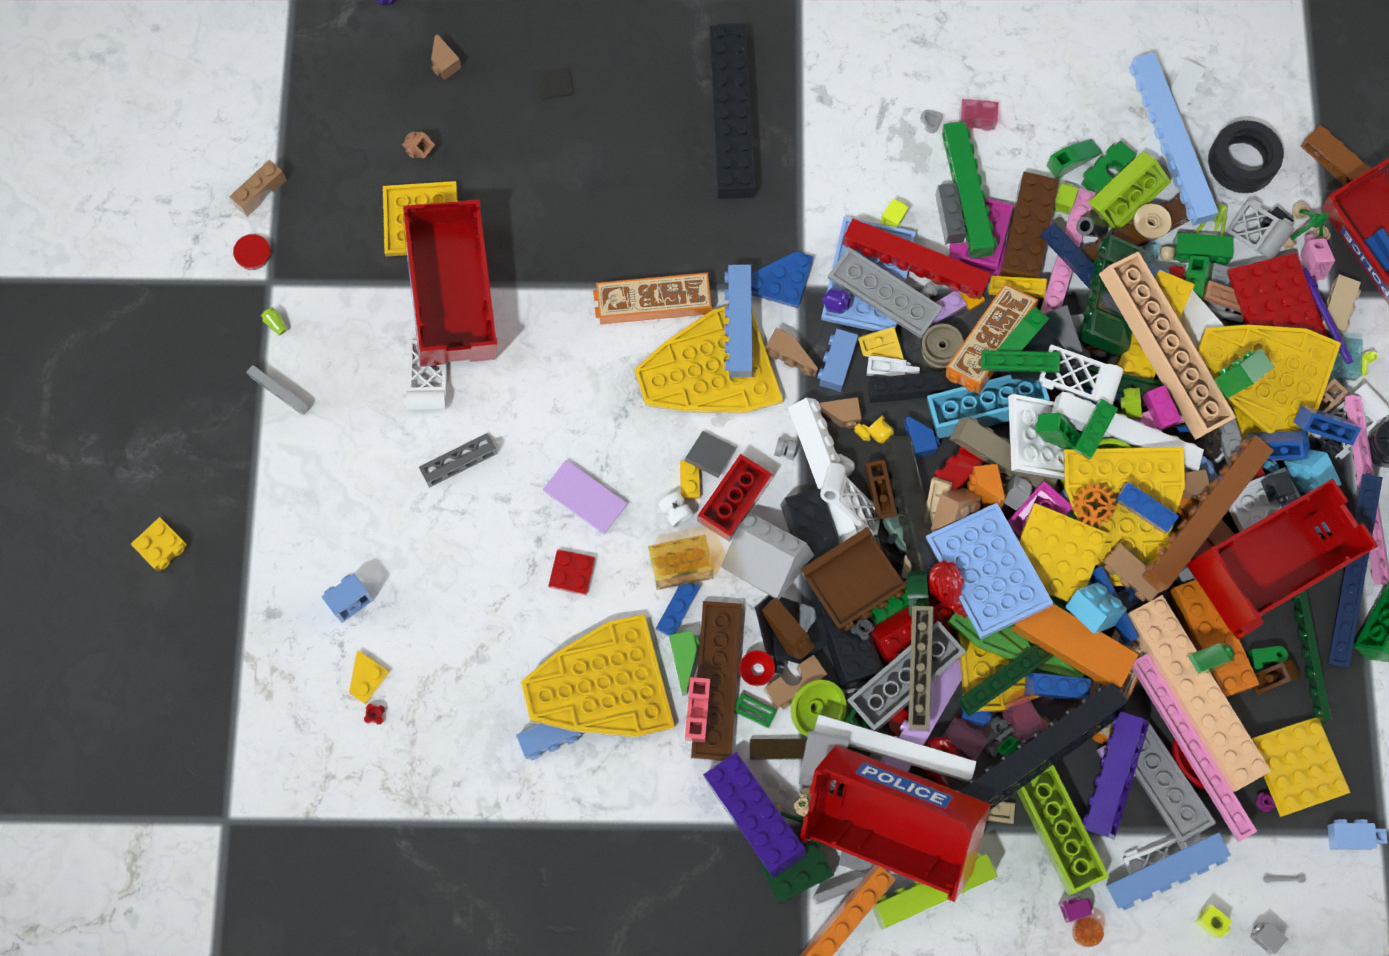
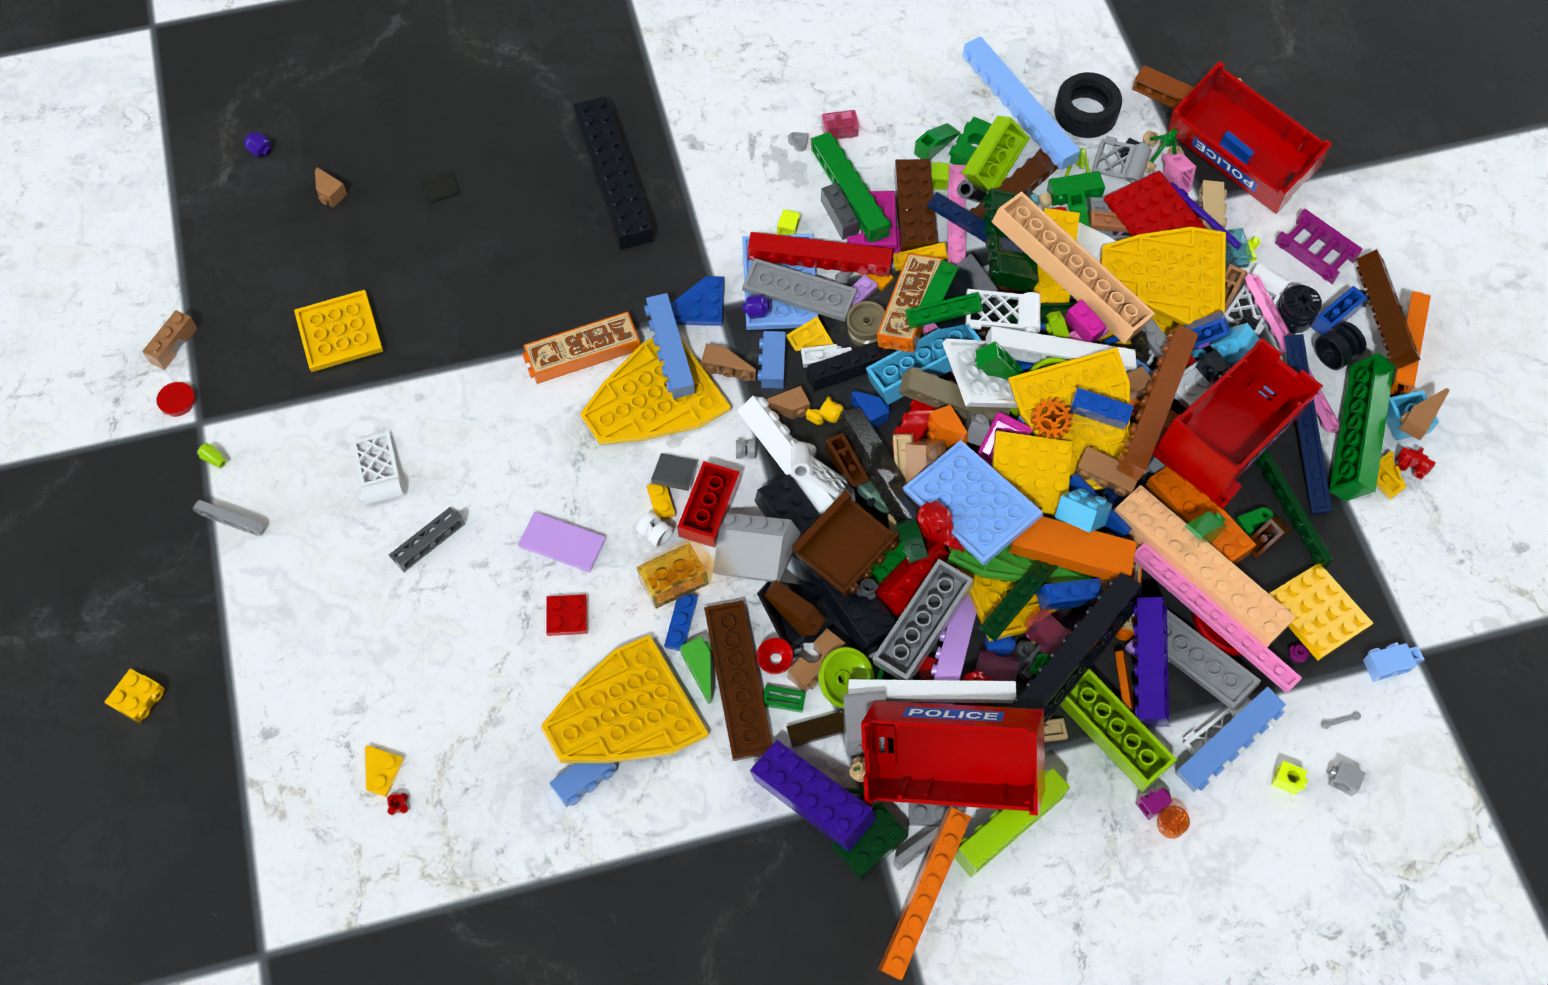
camera: 15 degrees left, 10 degrees down
medium blue brick [322,574,374,623] -> none
nougat brick [402,132,435,158] -> none
red piece [403,200,498,367] -> none
coral arch [685,677,710,743] -> none
dark tan brick [908,606,934,732] -> none
green plate [1072,399,1118,459] -> none
tan dish [1134,204,1171,239] -> none
green brick [1214,348,1274,399] -> none
blue brick [1293,405,1361,446] -> none
none -> orange tile [1115,651,1135,715]

